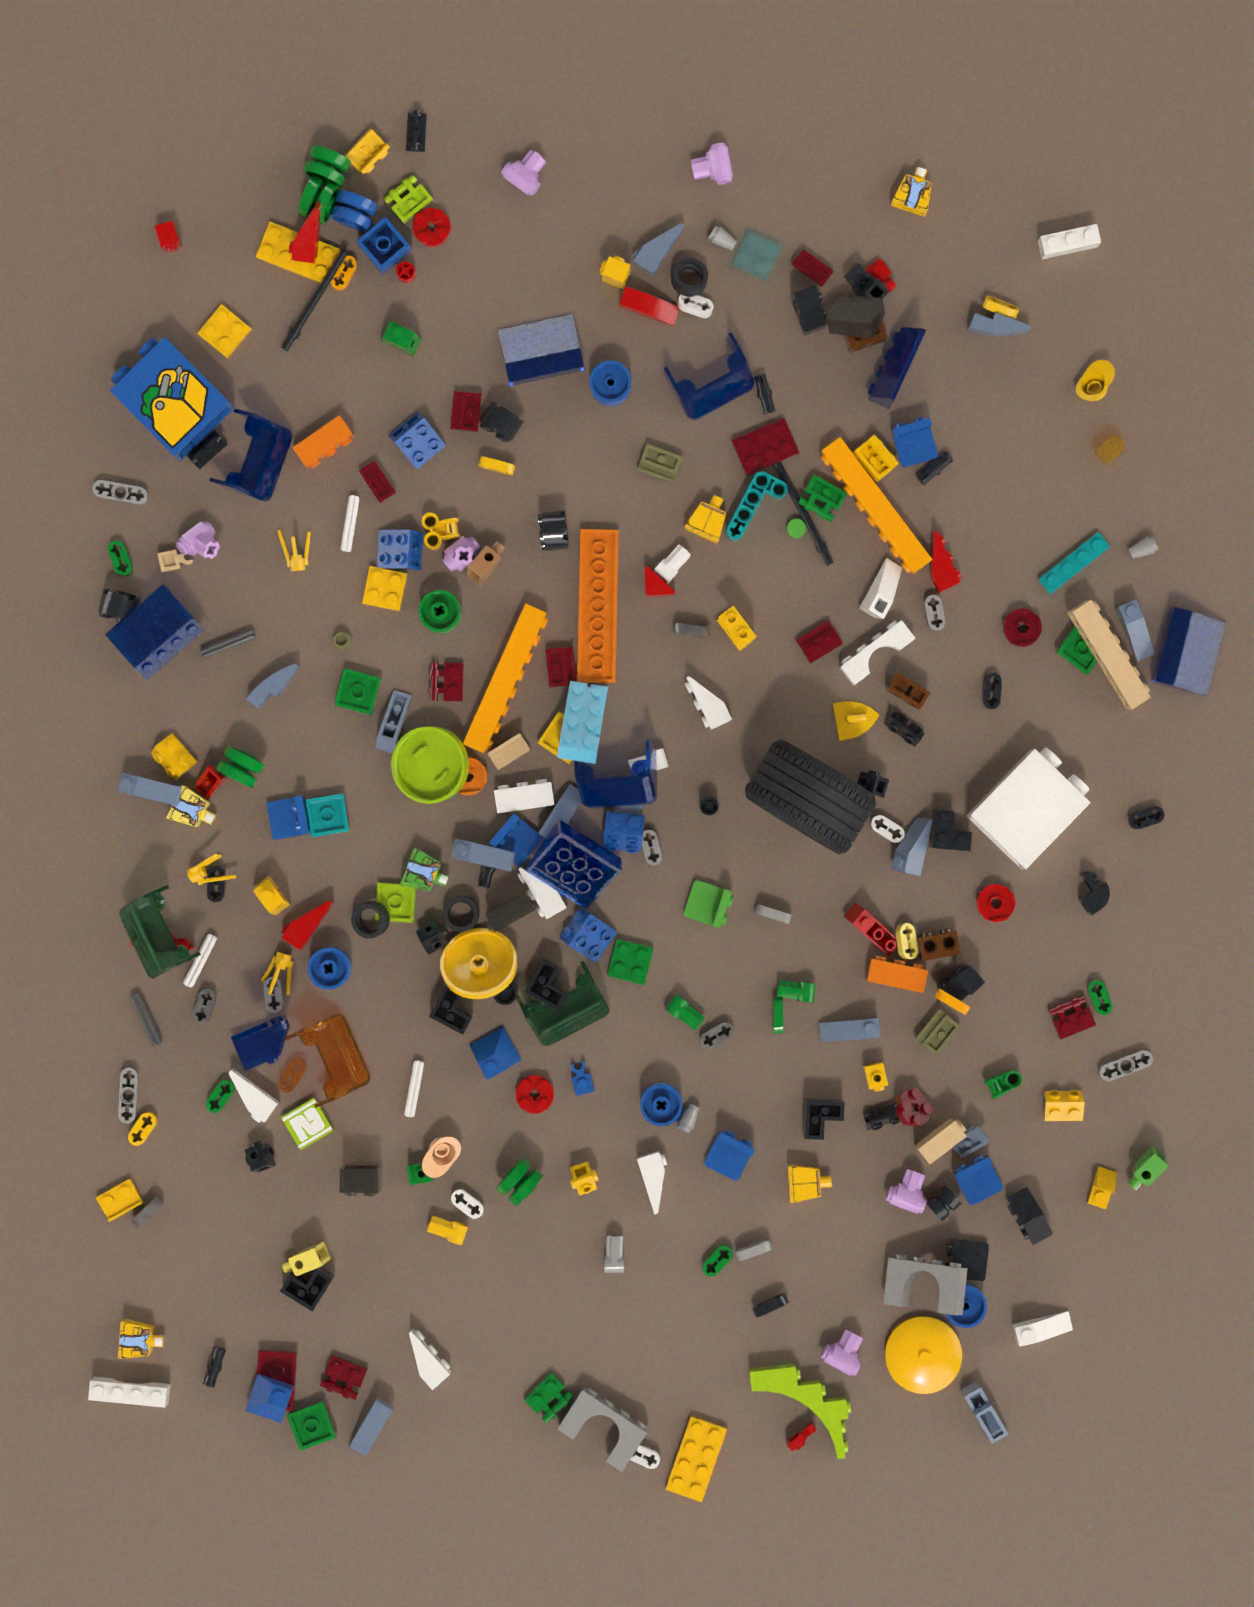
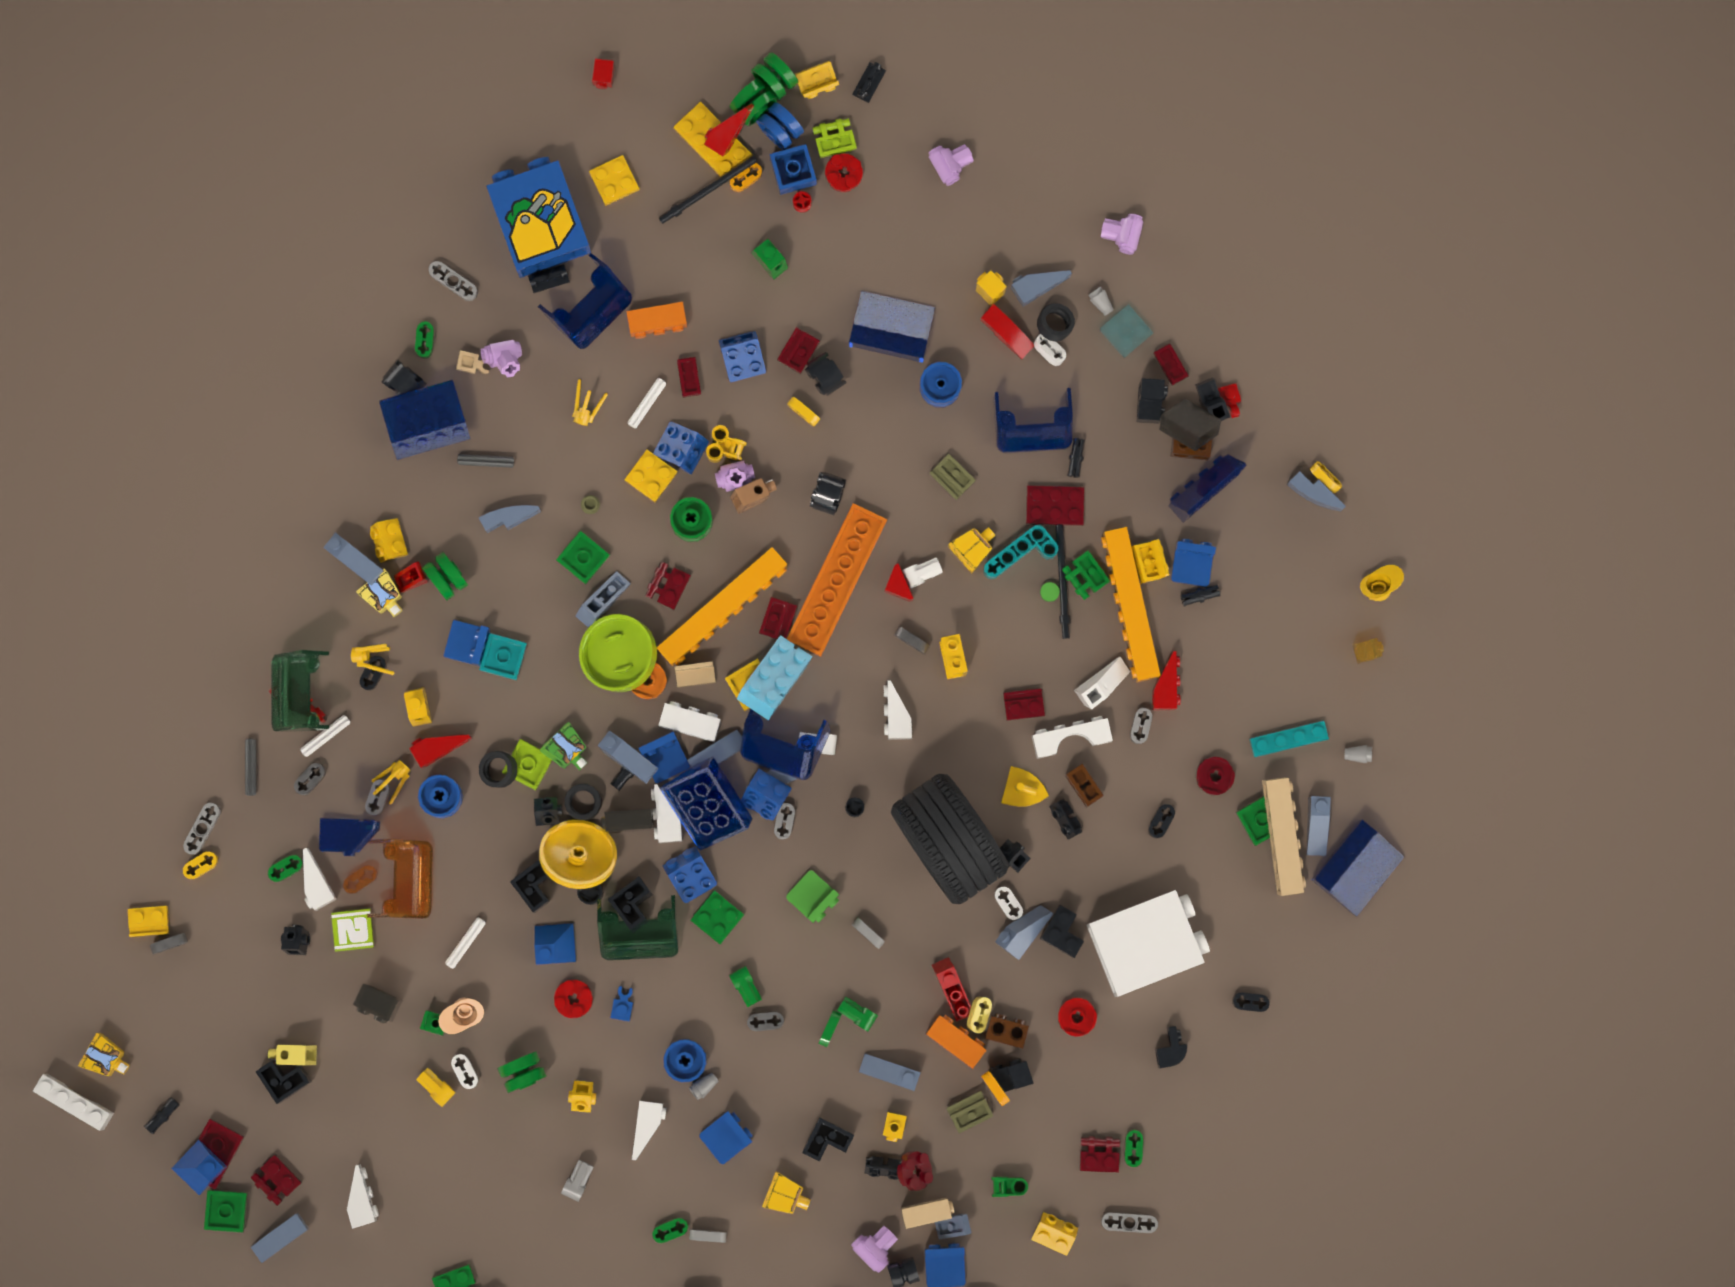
camera: 15 degrees right, 5 degrees down
torso [891,167,932,217] -> none
white brick [1038,224,1101,259] -> none

